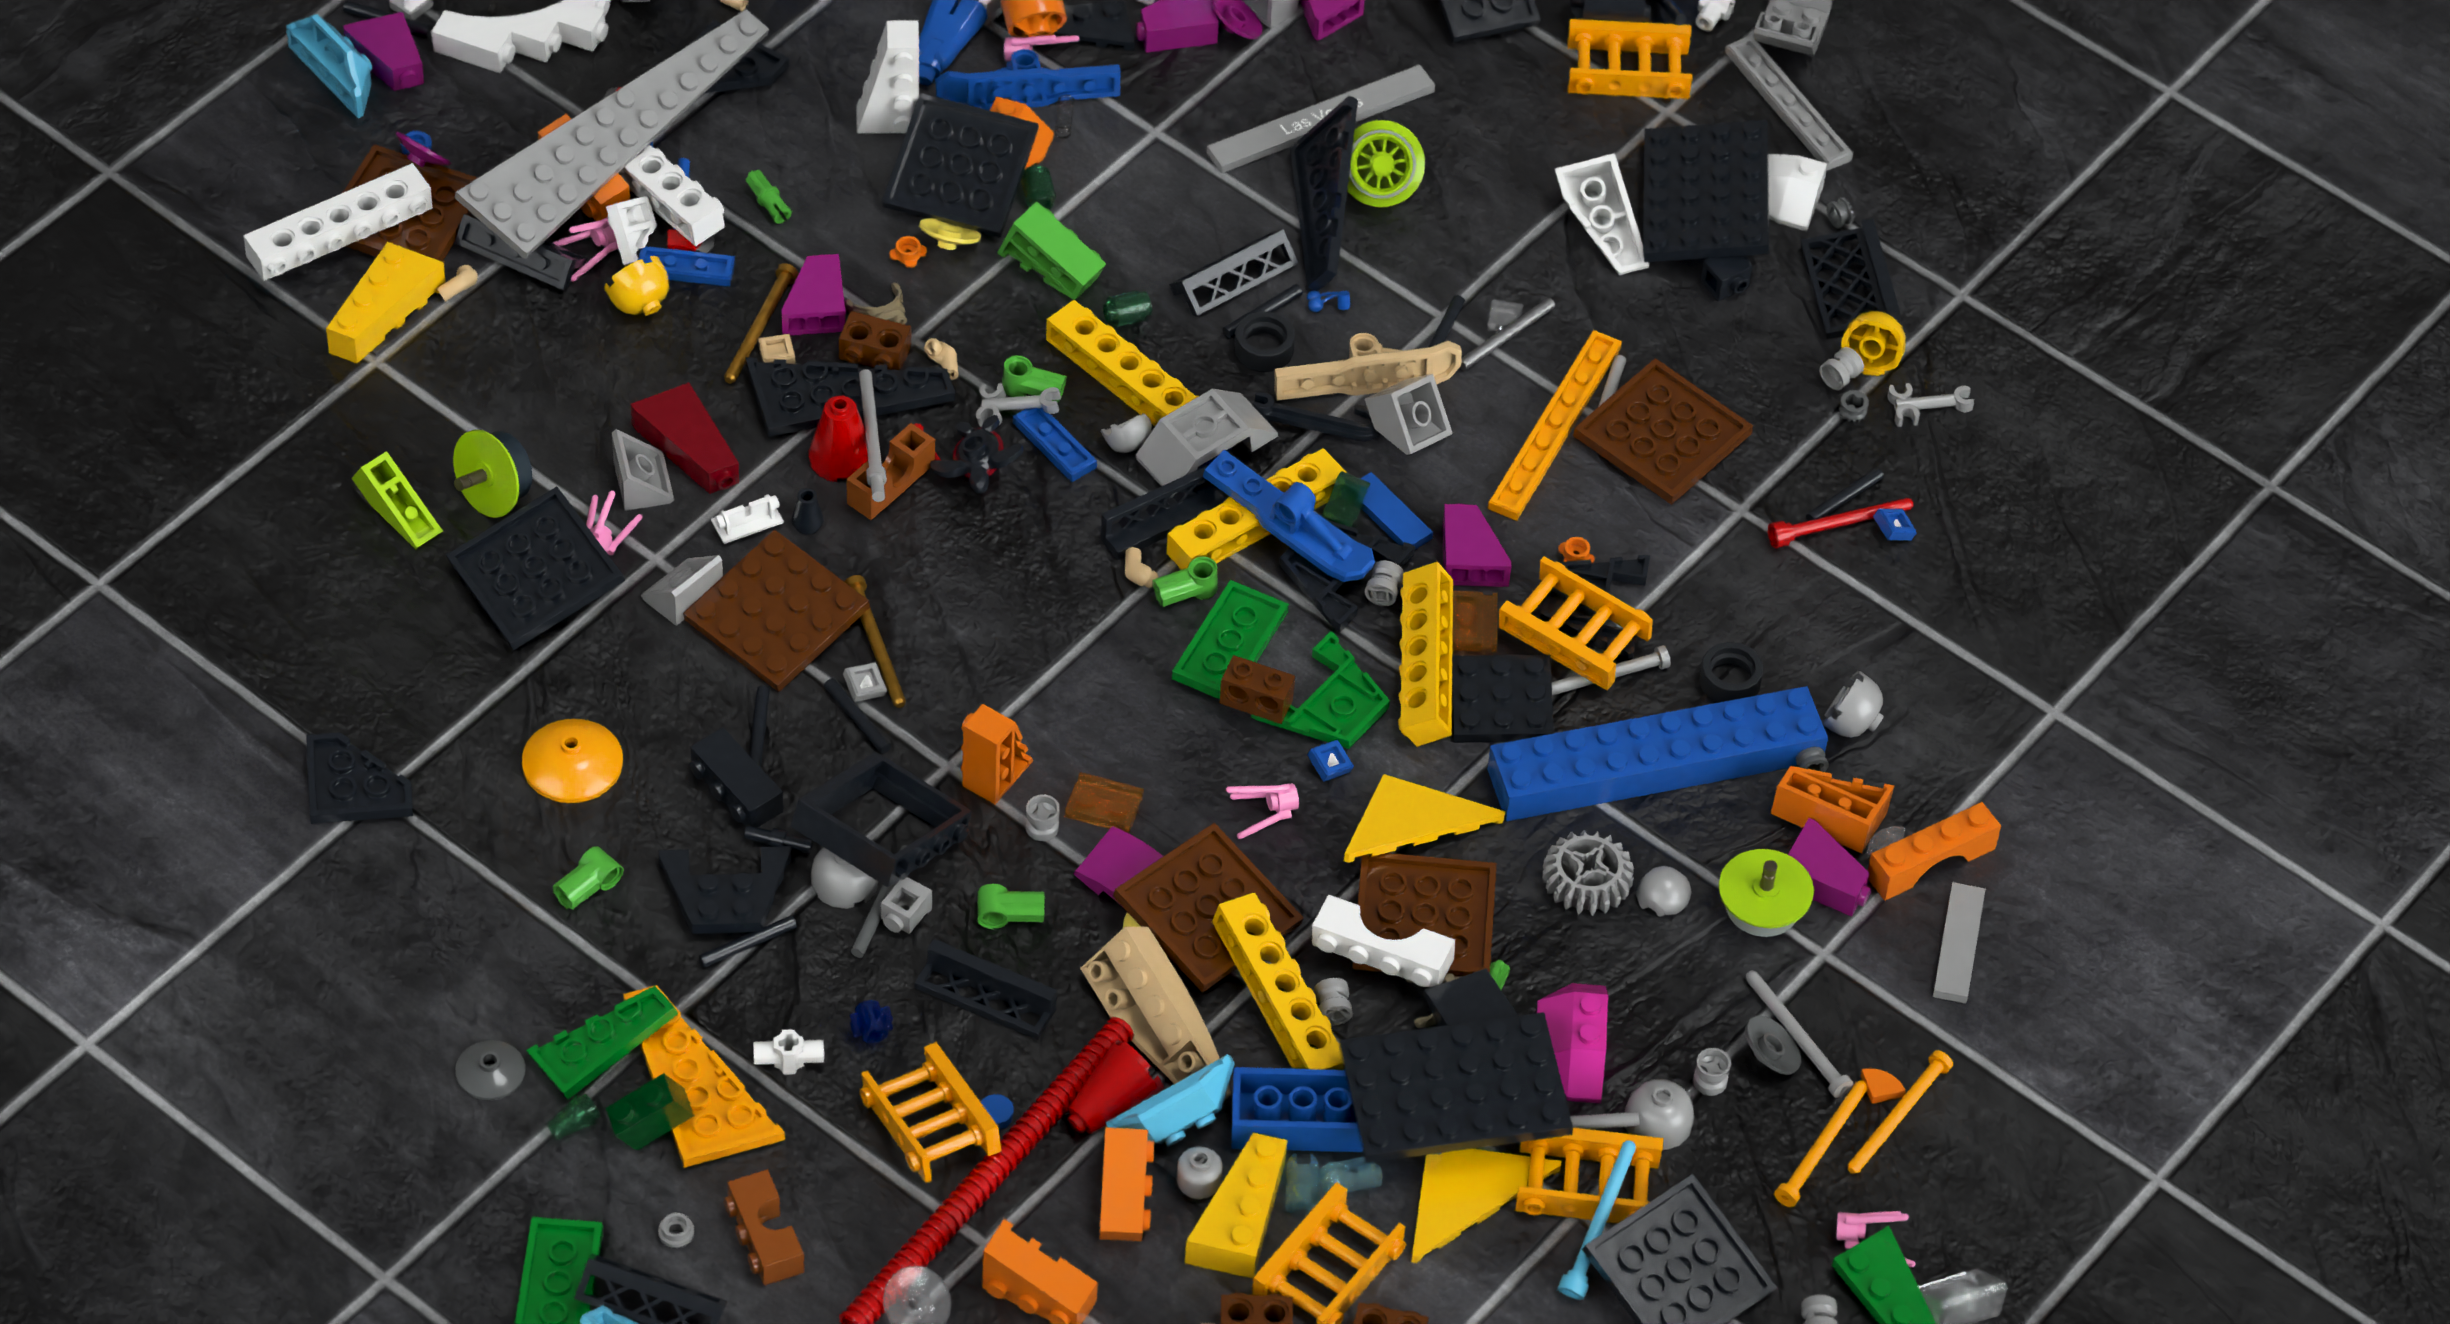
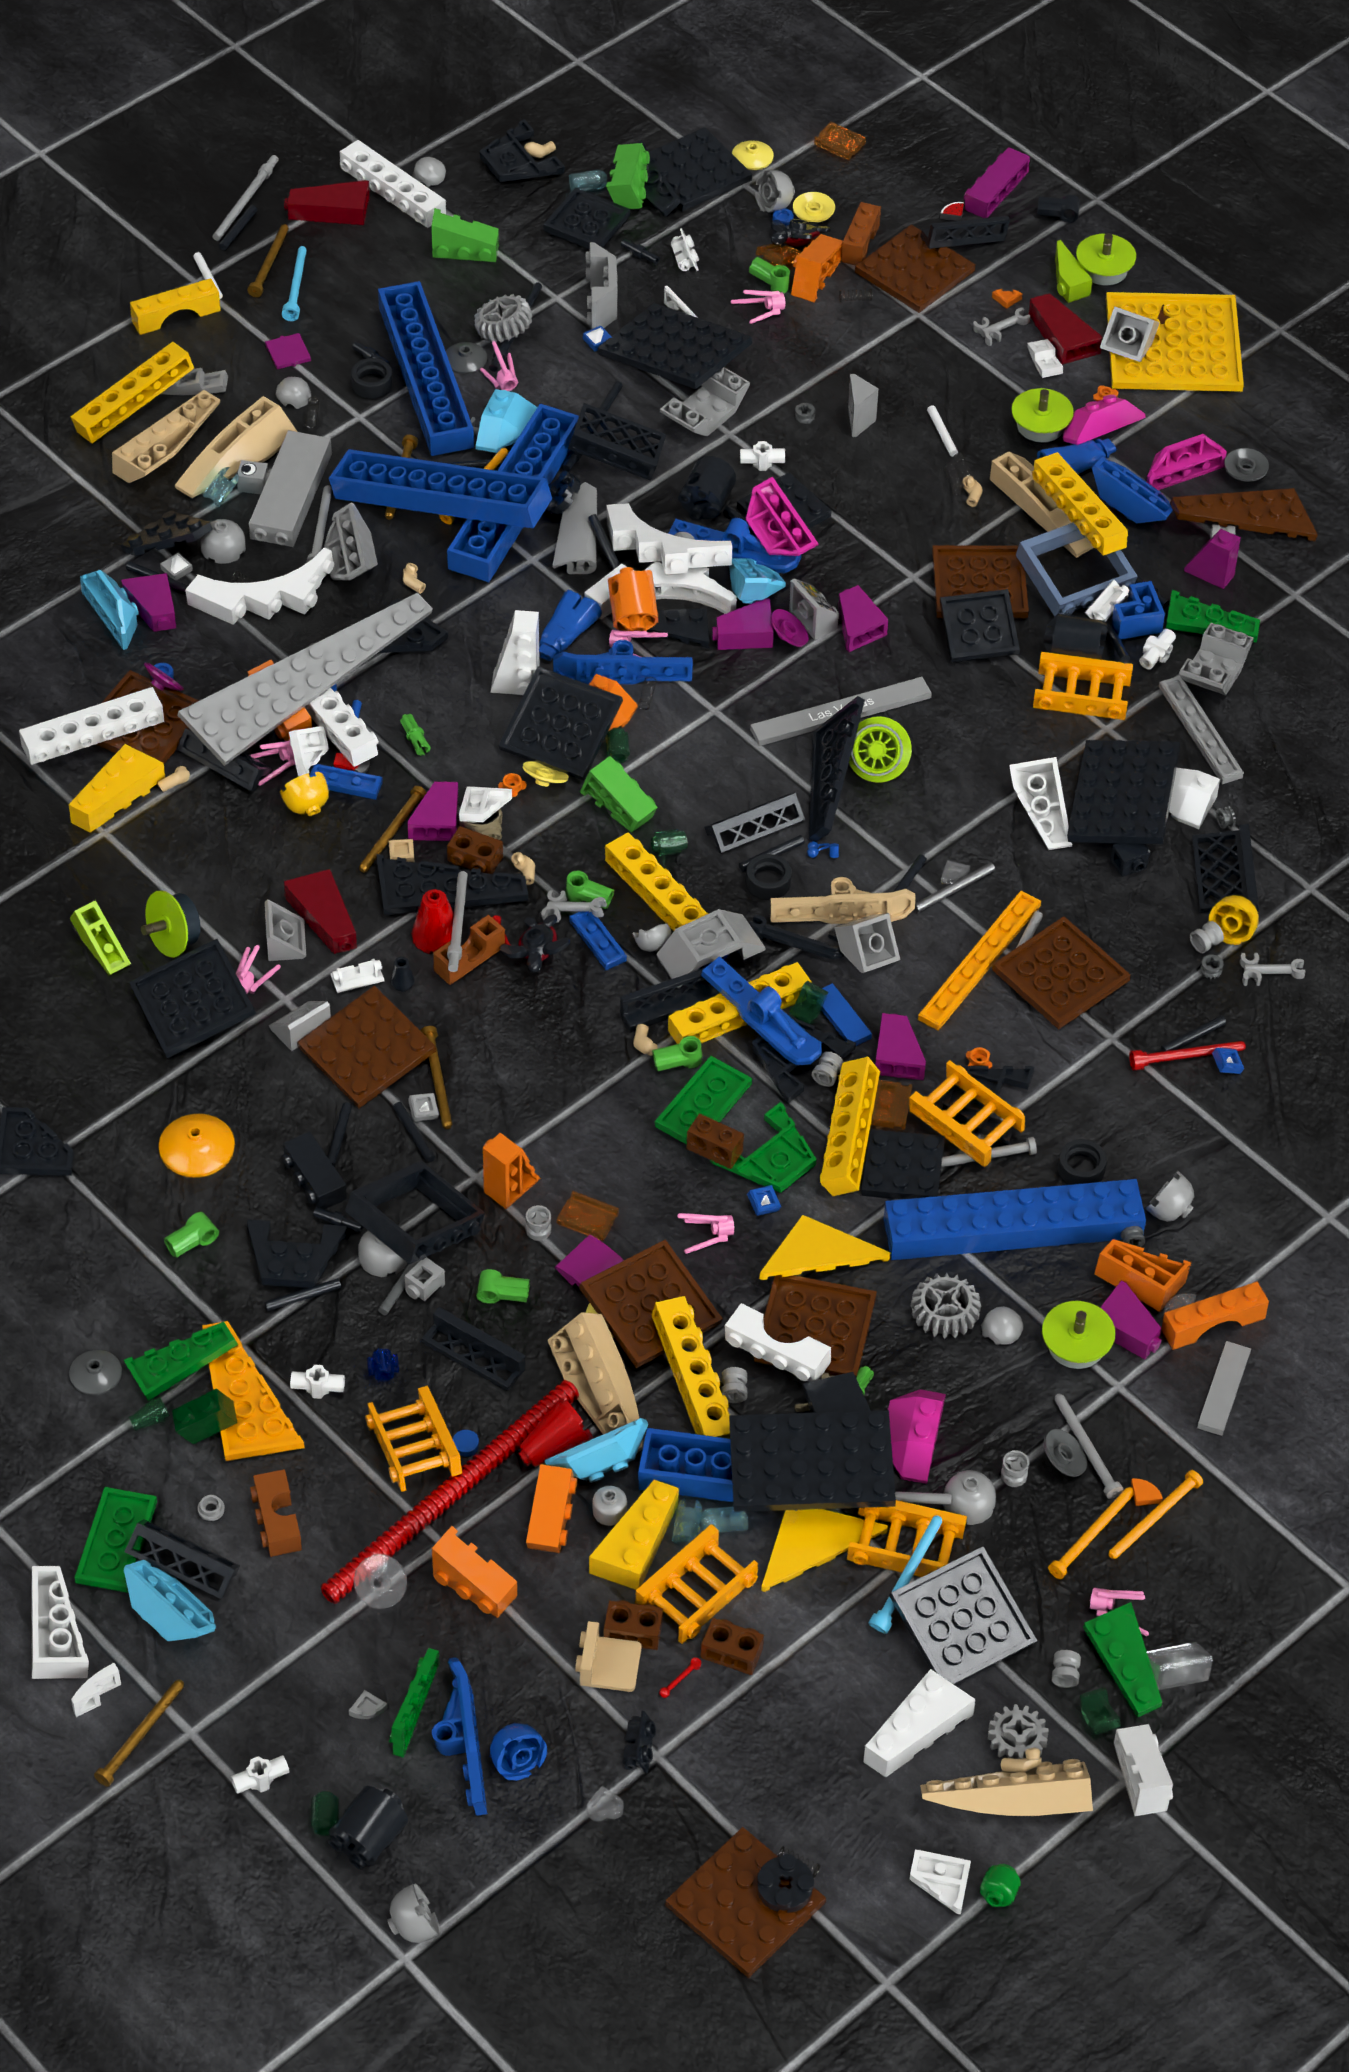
camera: 10 degrees right, 0 degrees up
none -> white wing [459,787,512,823]

